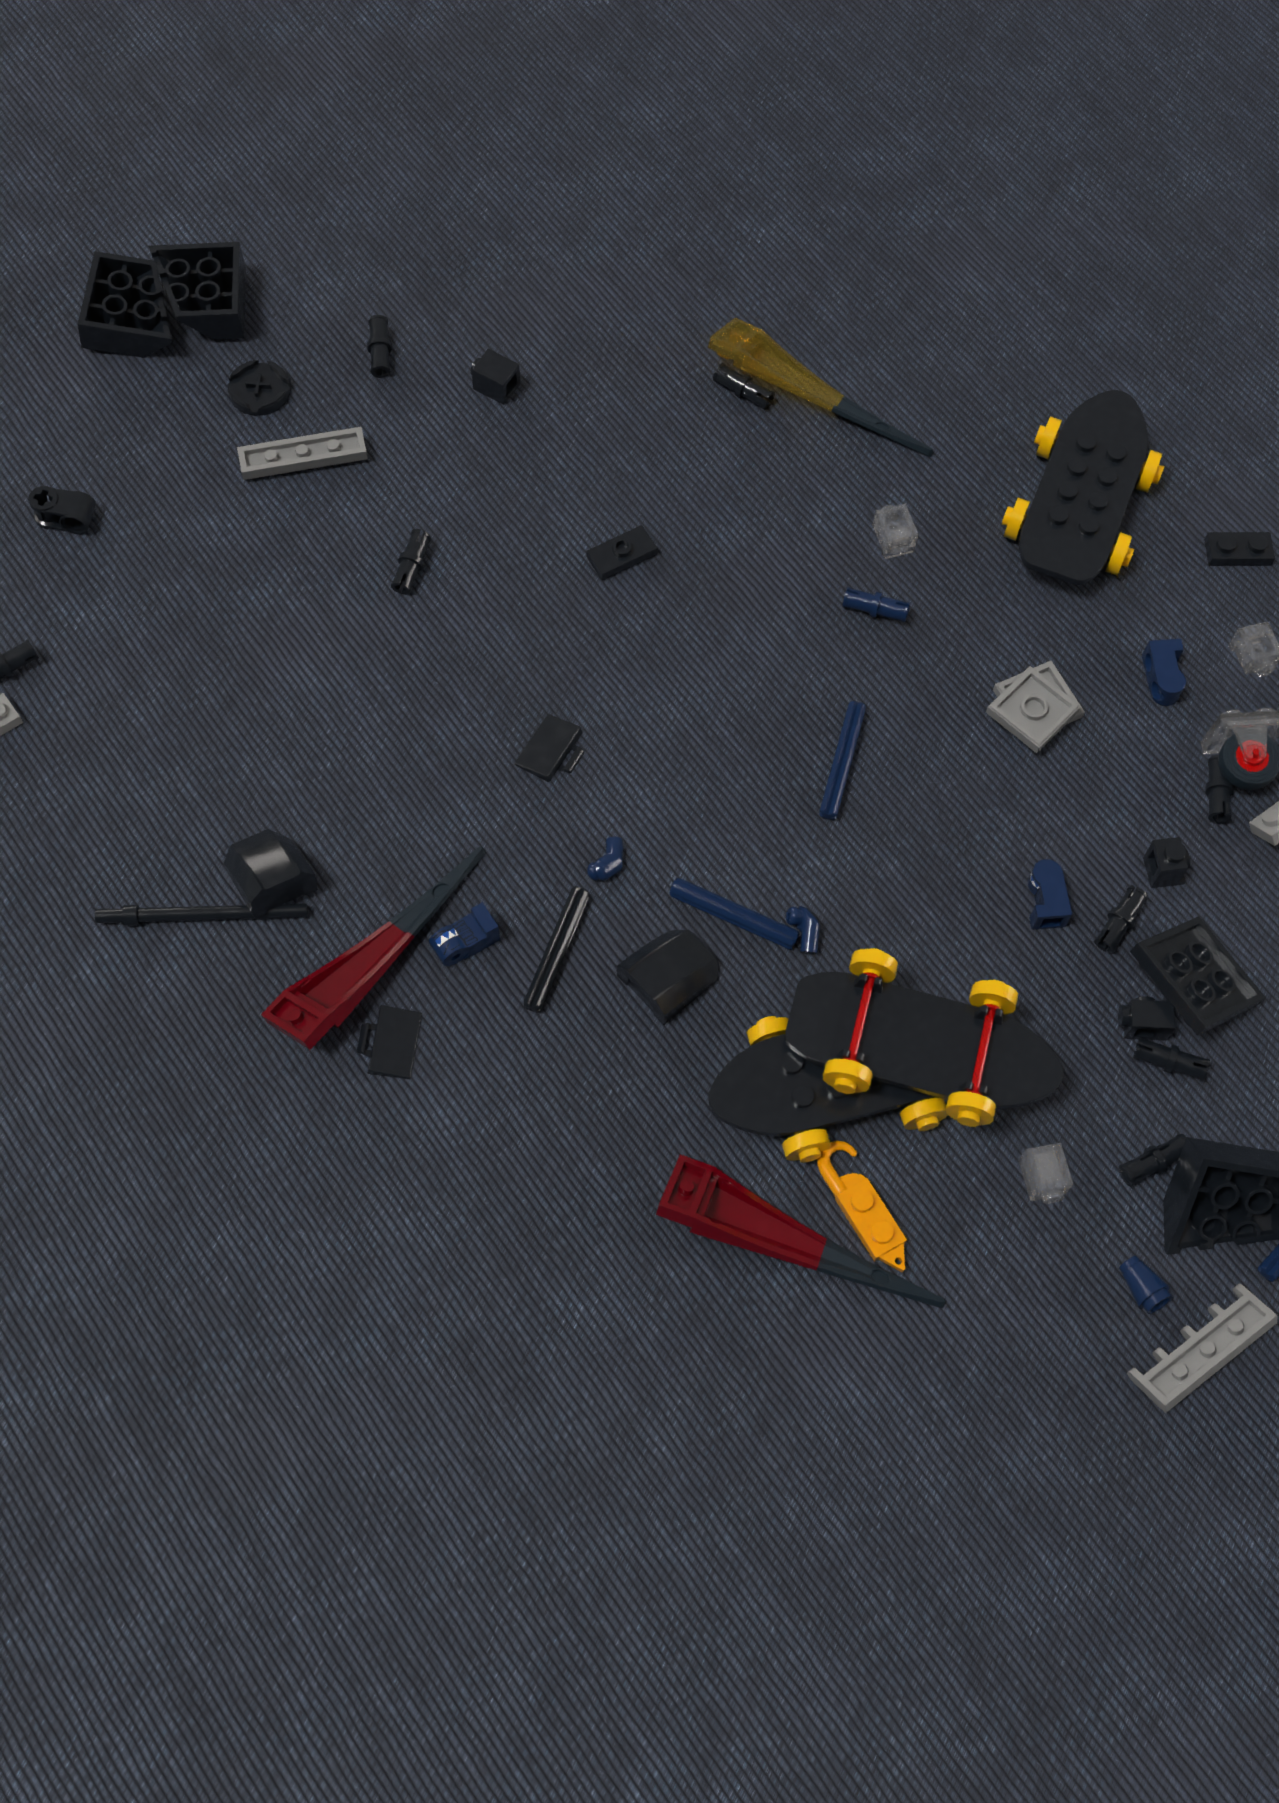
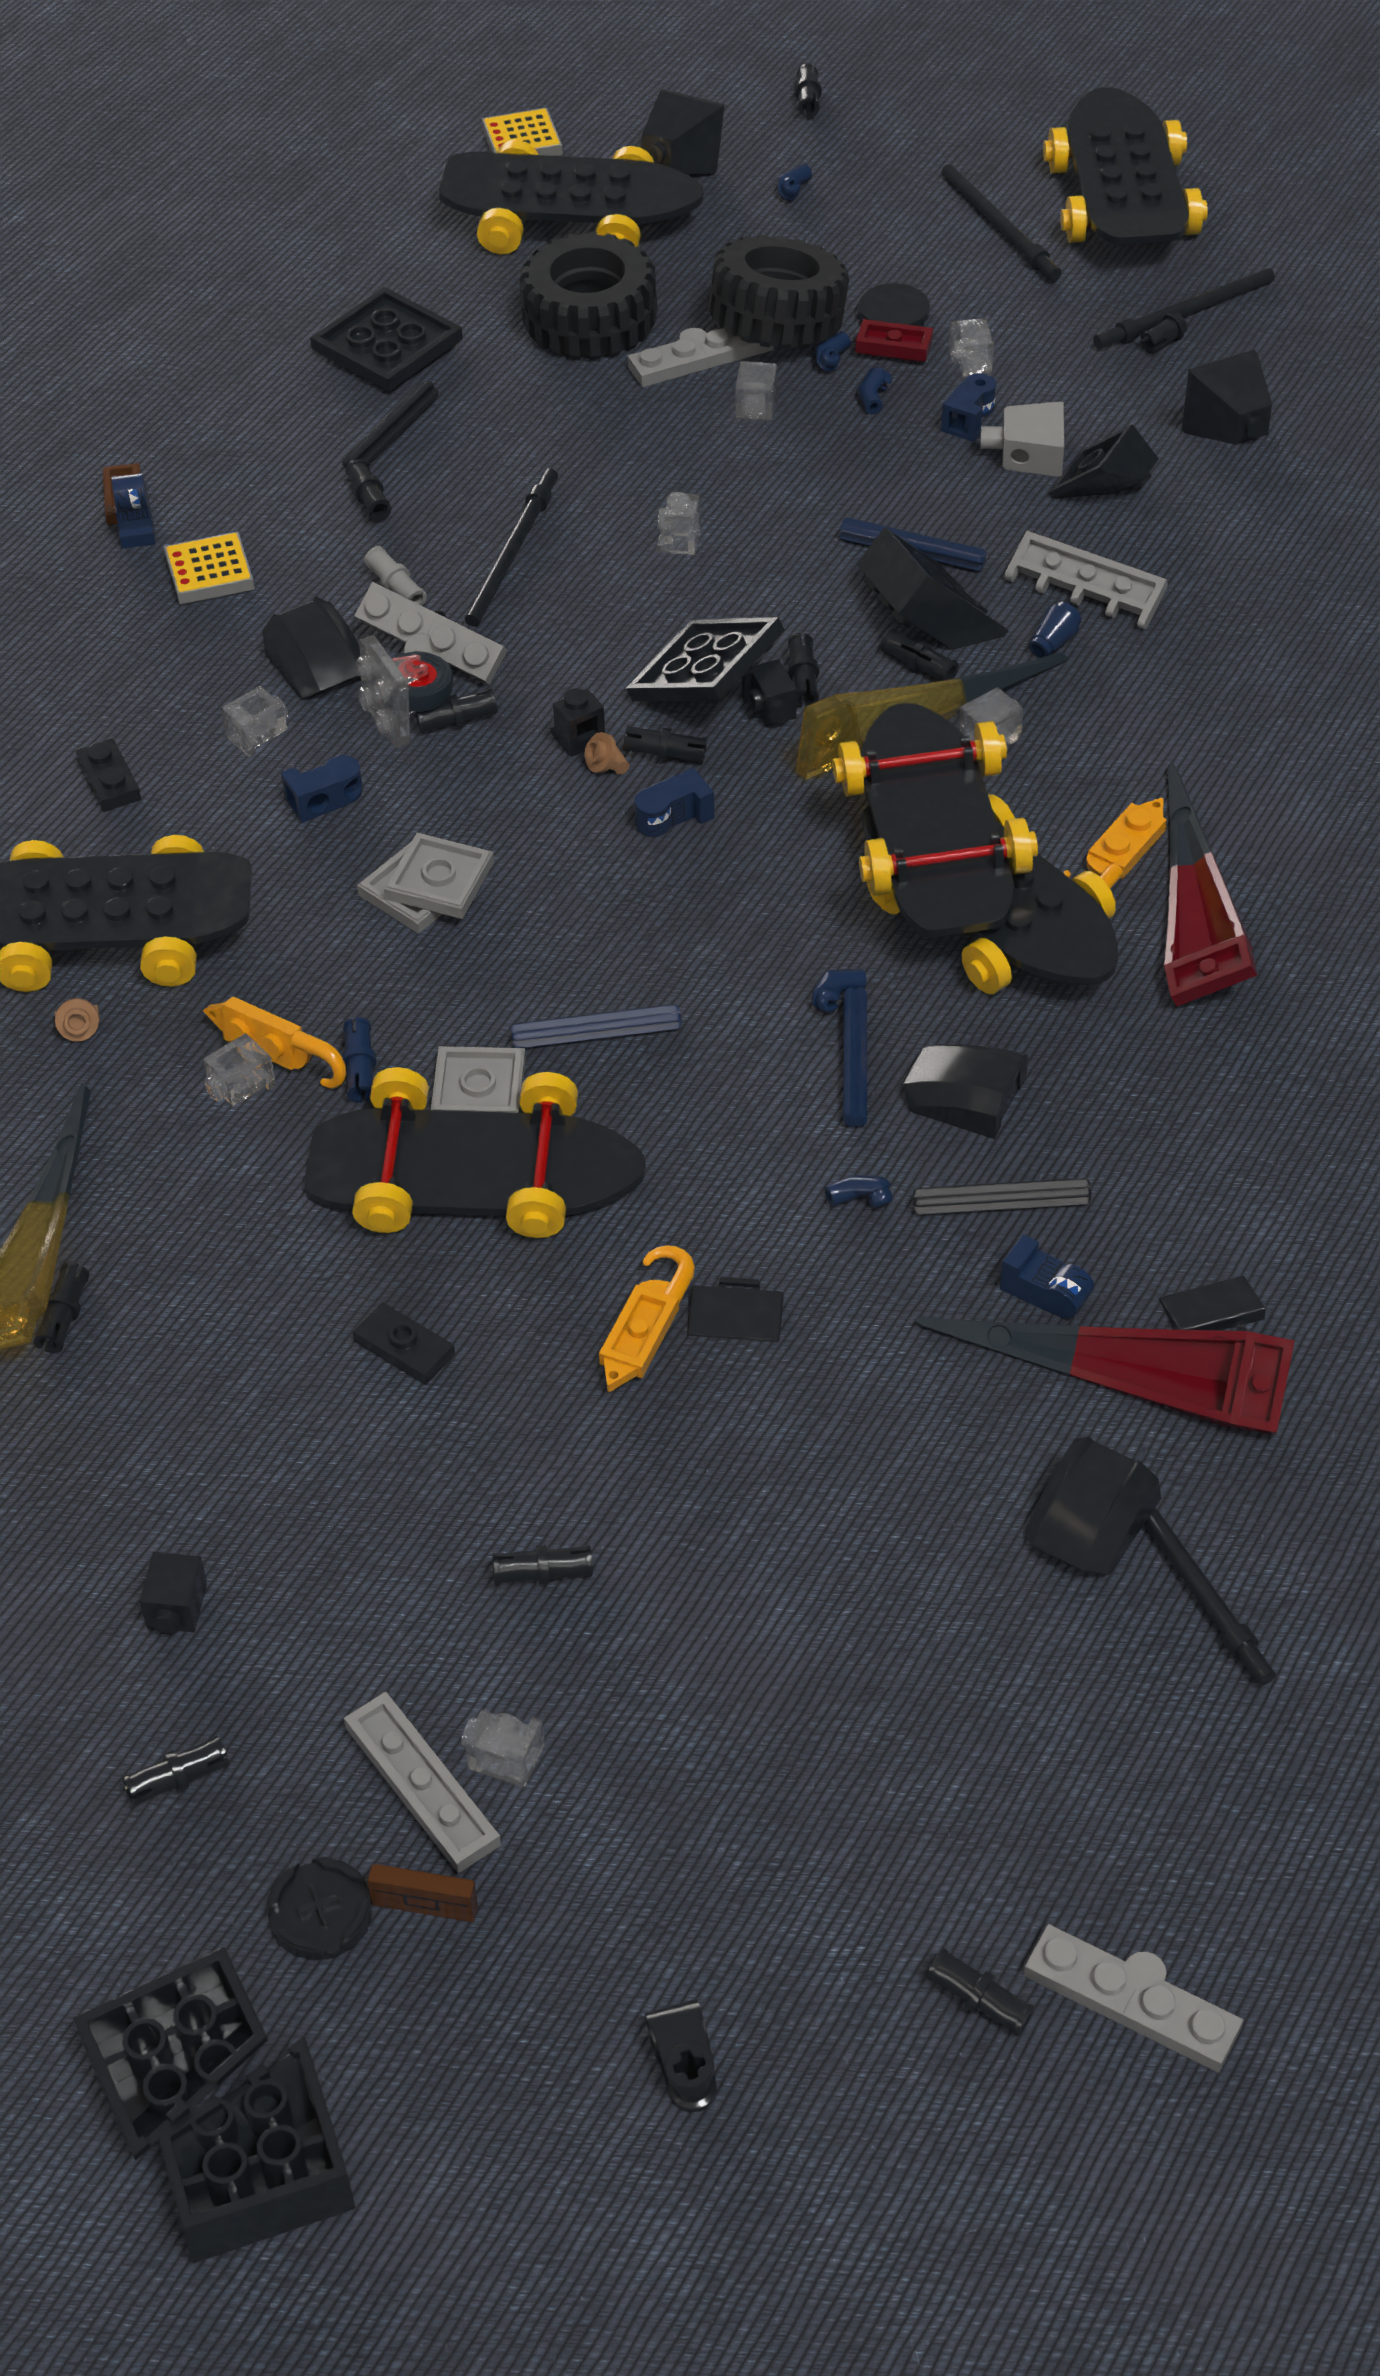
camera: 110 degrees left, 15 degrees down
none -> medium nougat plate [55,998,100,1041]
none -> light orange plate [203,997,346,1089]
none -> black piece [305,1067,646,1238]
none -> reddish brown tile [368,1864,478,1923]
none -> light grey tile [431,1046,526,1113]
none -> clear brick [461,1710,544,1788]
none -> medium nougat plate [585,732,630,774]
none -> light orange plate [599,1245,695,1392]
none -> clear yellow plate [796,652,1070,780]

